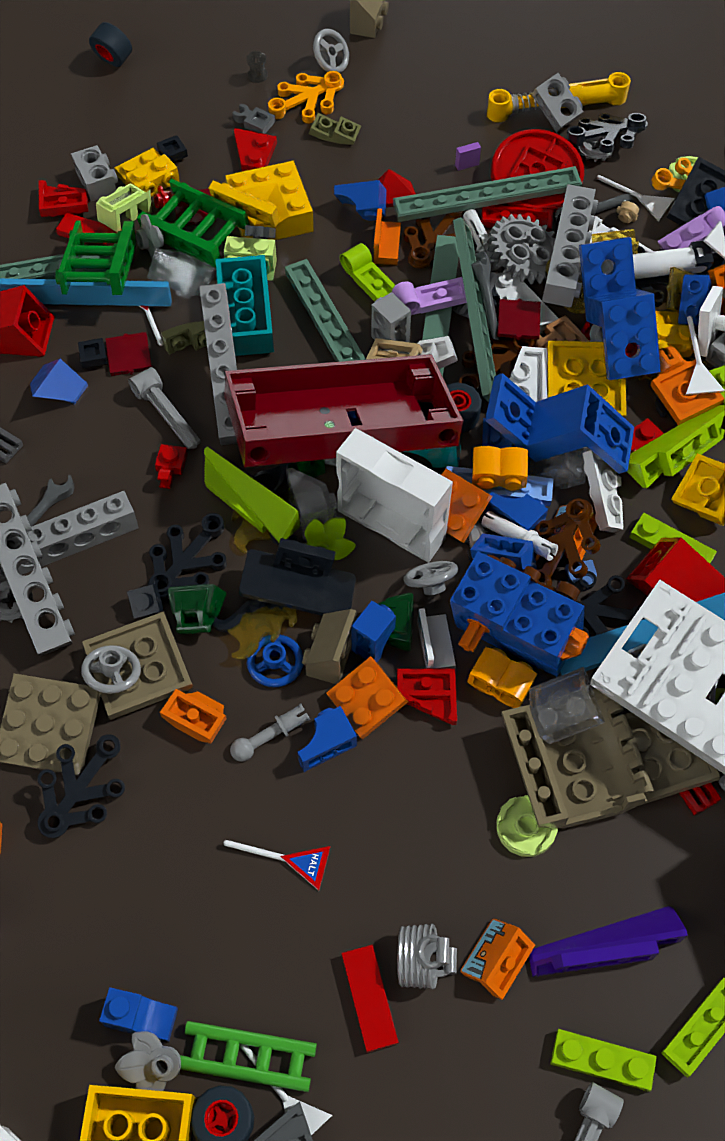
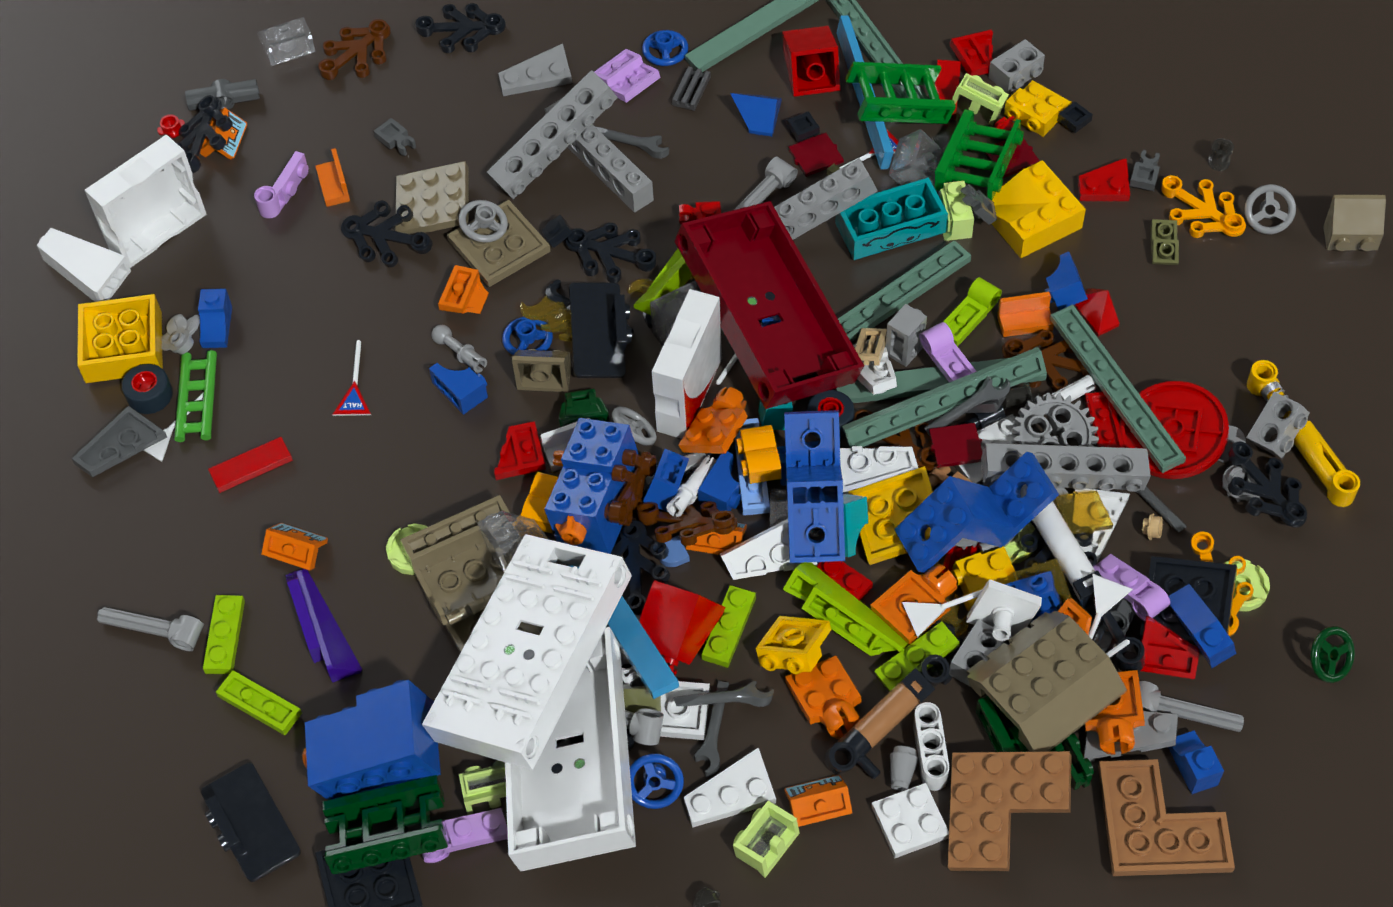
camera: 80 degrees right, 5 degrees down
black wheel [89,22,132,67] -> none
light grey plate [135,214,164,263] -> none
dark green piece [168,584,227,634] -> none
yellow plate [209,180,280,228] -> none
lime plate [305,517,356,560] -> none
orange plate [326,656,408,739] -> none
blue arch [351,601,396,662] -> none
light grey piece [397,924,457,989] -> none
medium lavender tile [455,142,481,171] -> none
white piece [597,175,675,222] -> none

